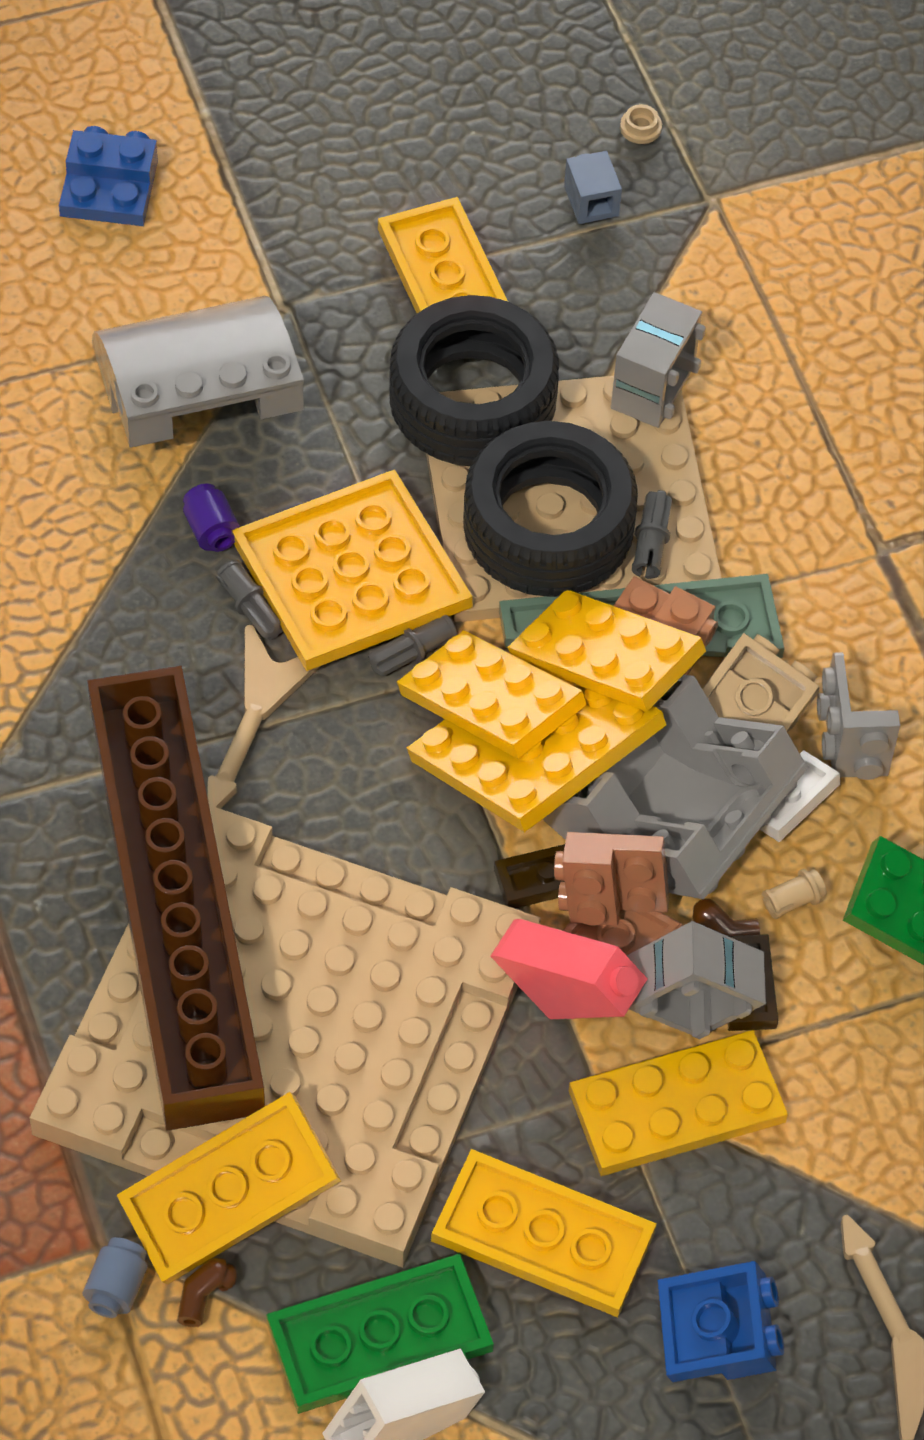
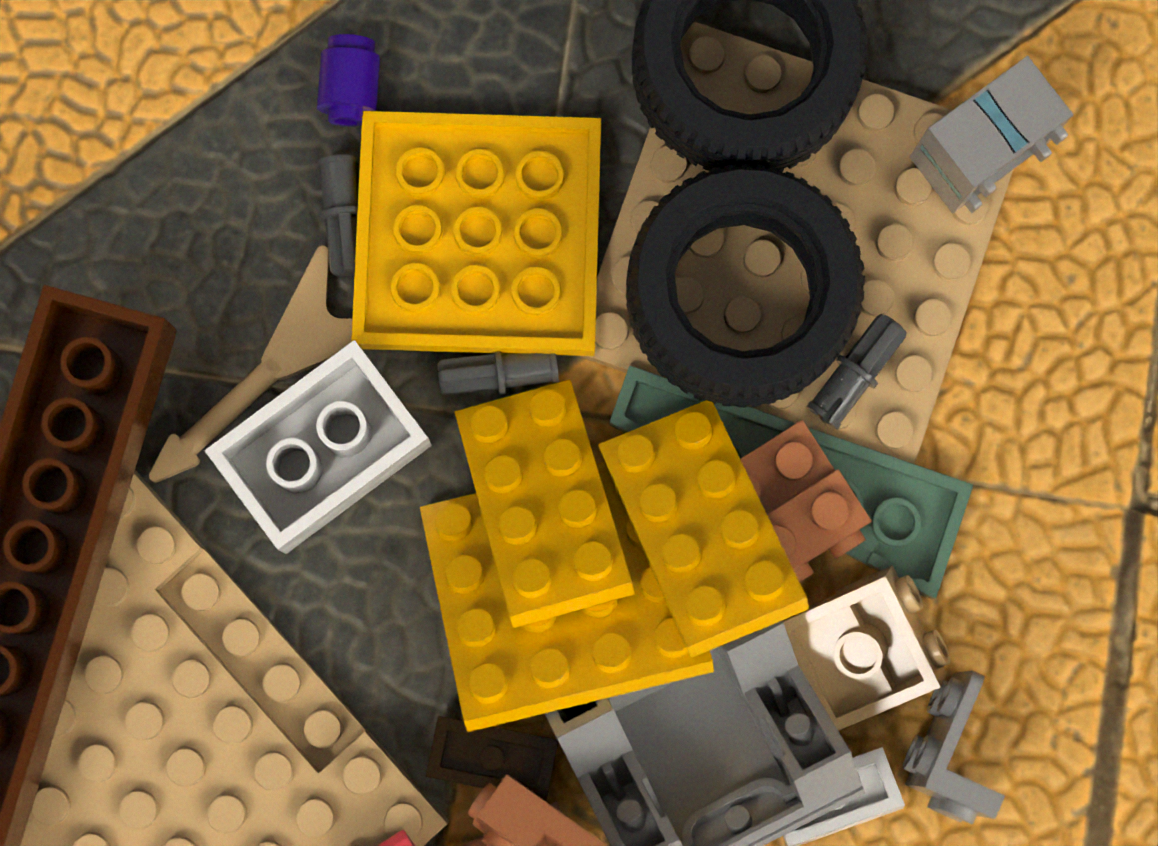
camera: 25 degrees right, 25 degrees up
none -> white brick [204,340,432,554]

